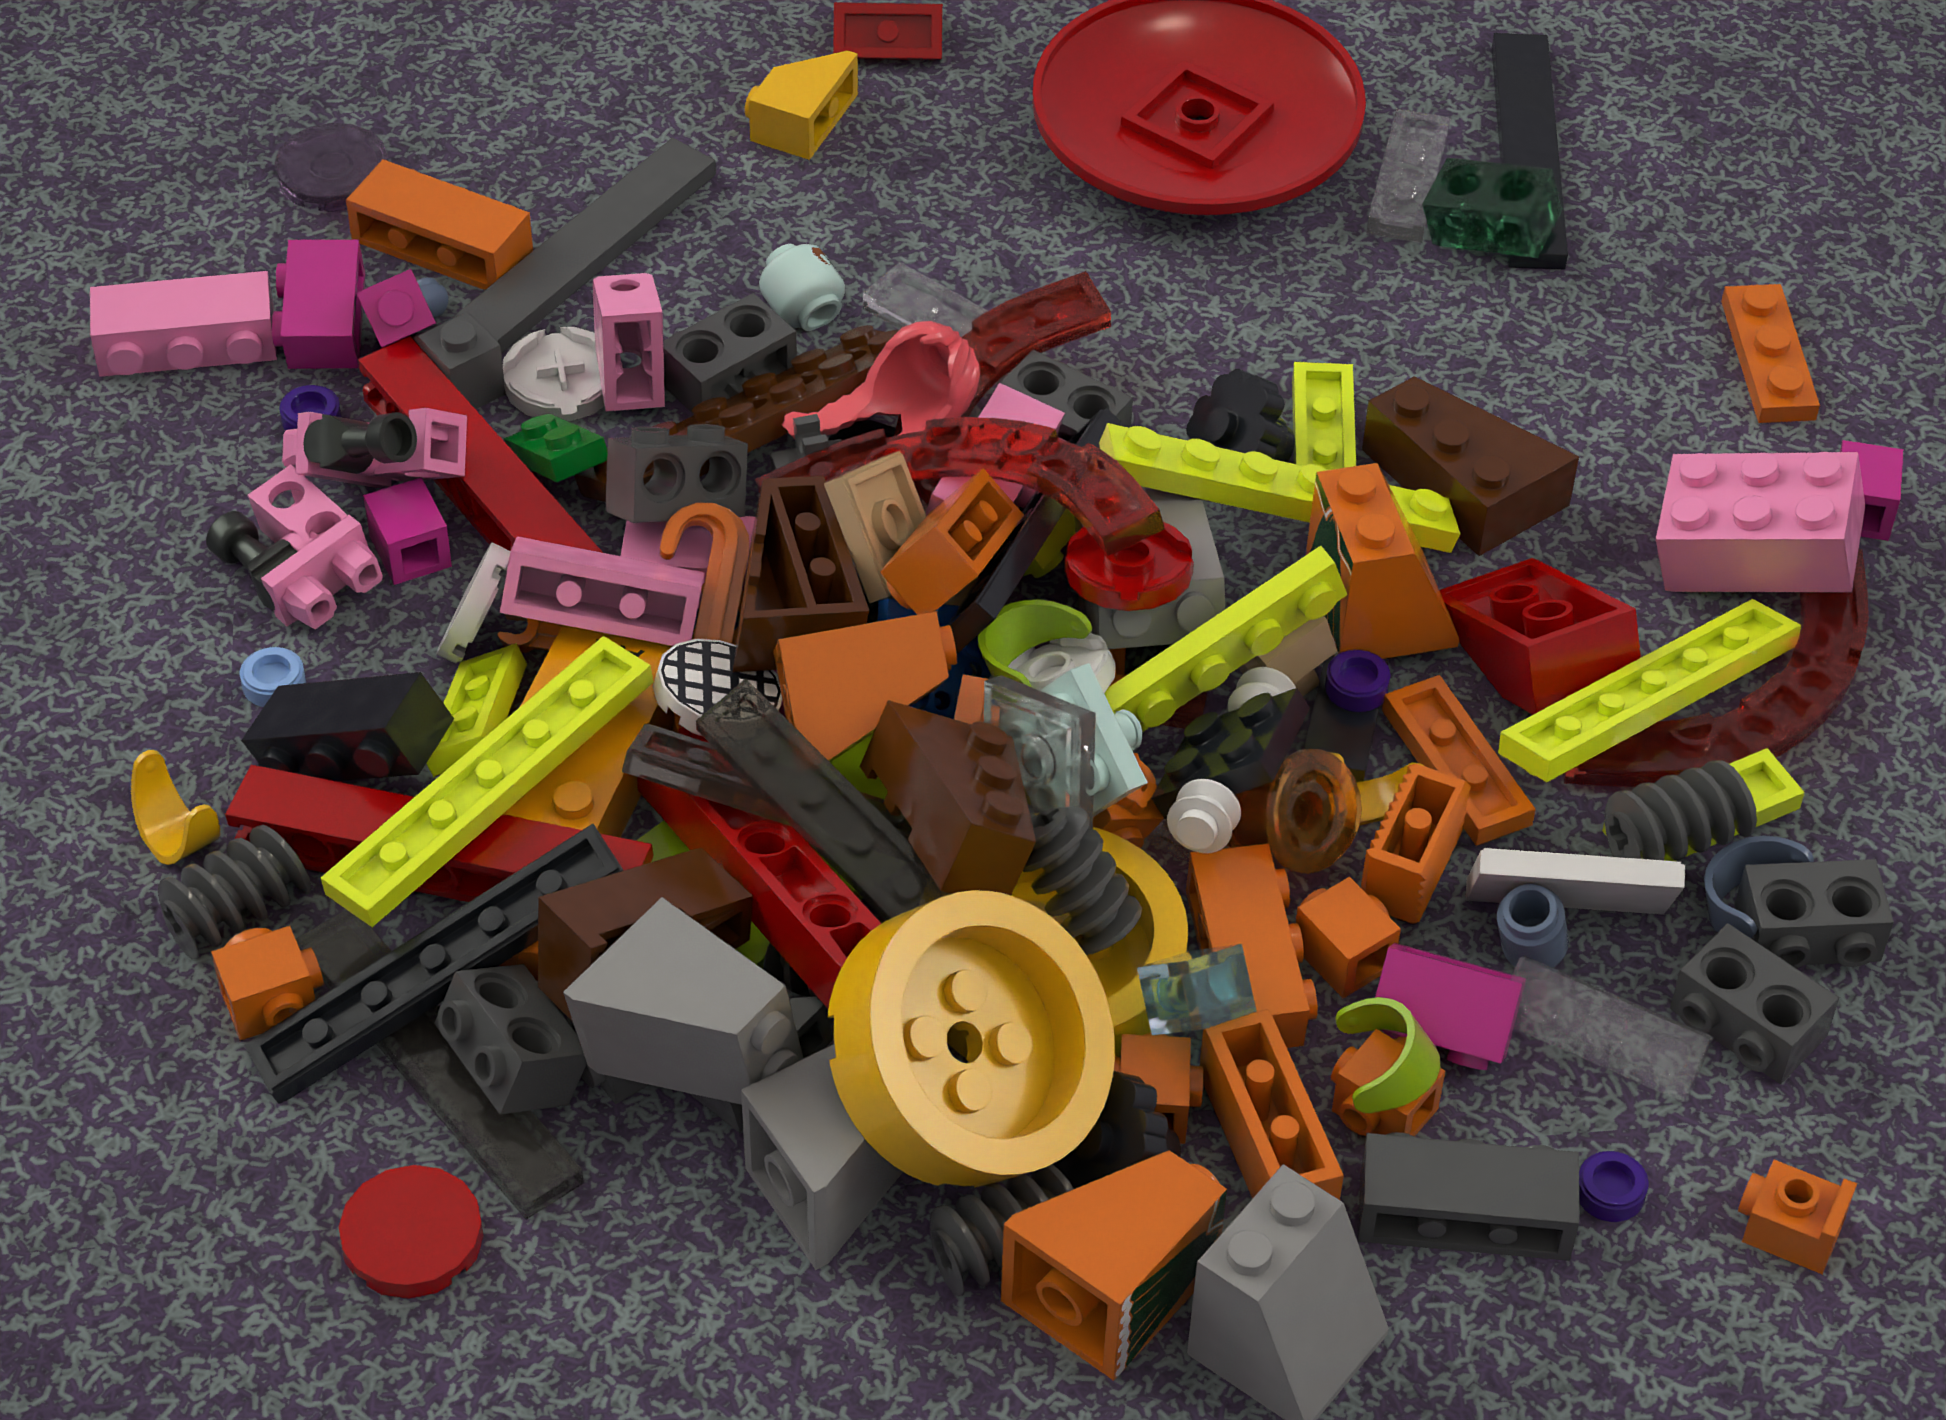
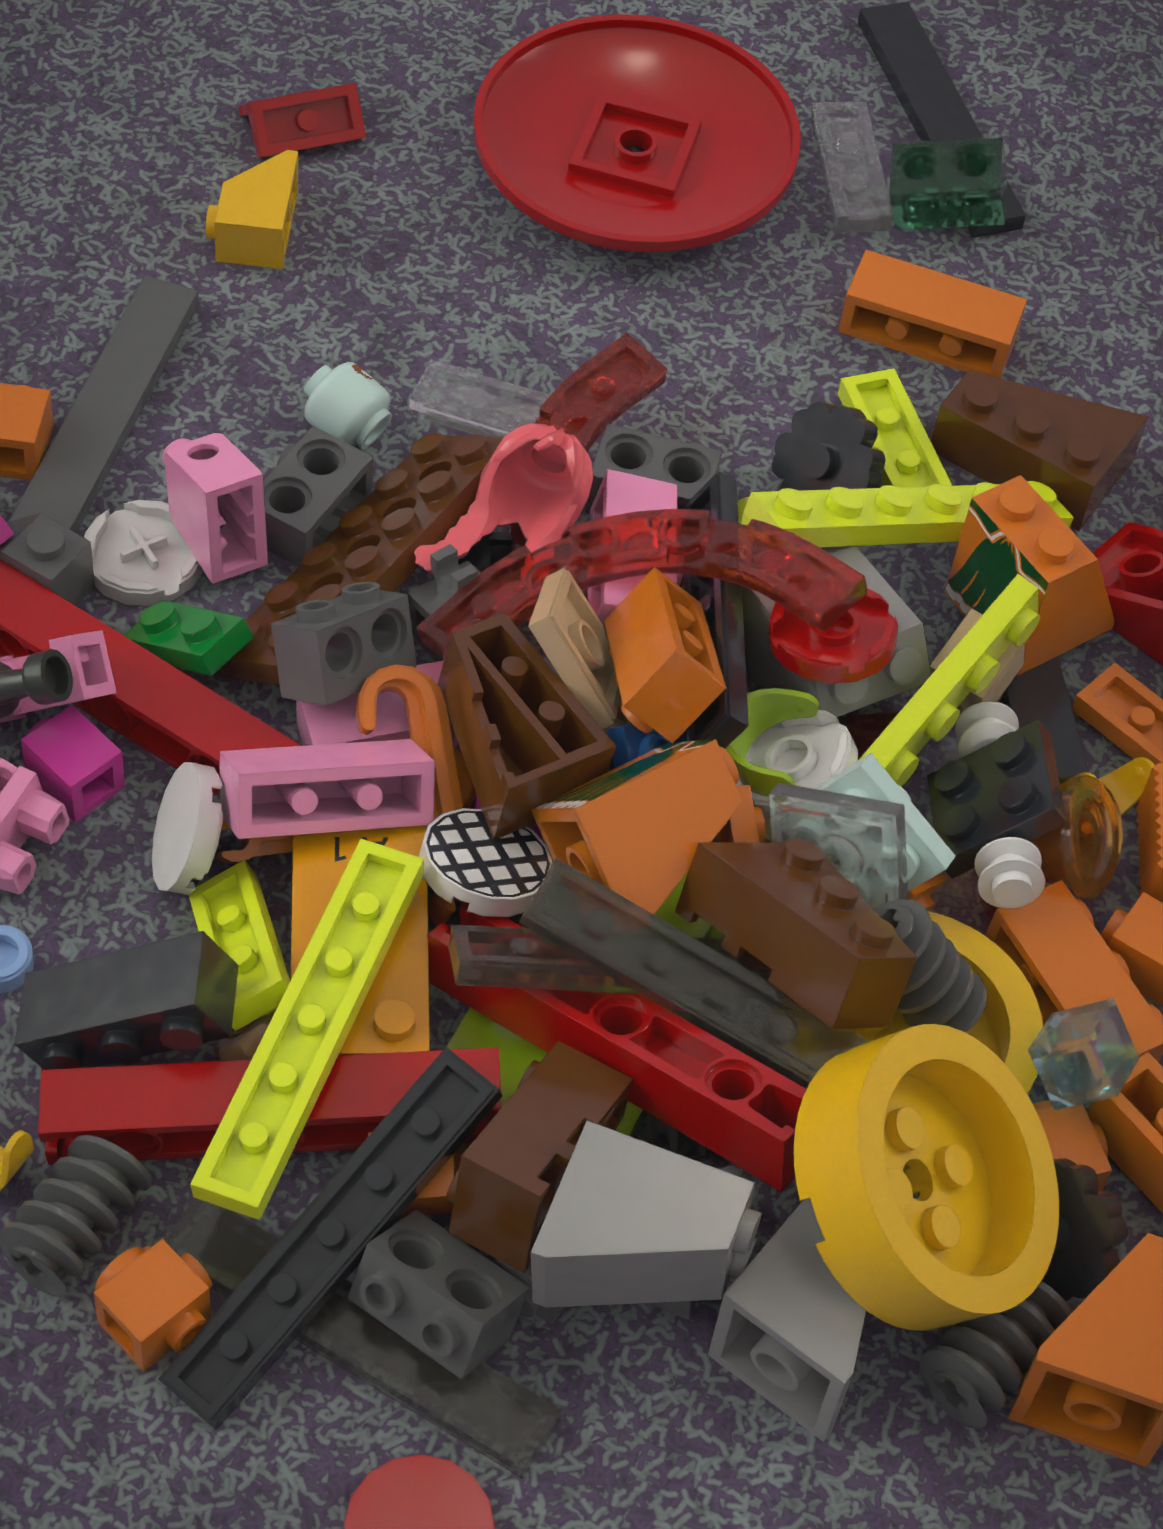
camera: 25 degrees left, 5 degrees up
dark purple tile [1325,650,1391,712] -> none
none -> orange brick [838,249,1027,379]

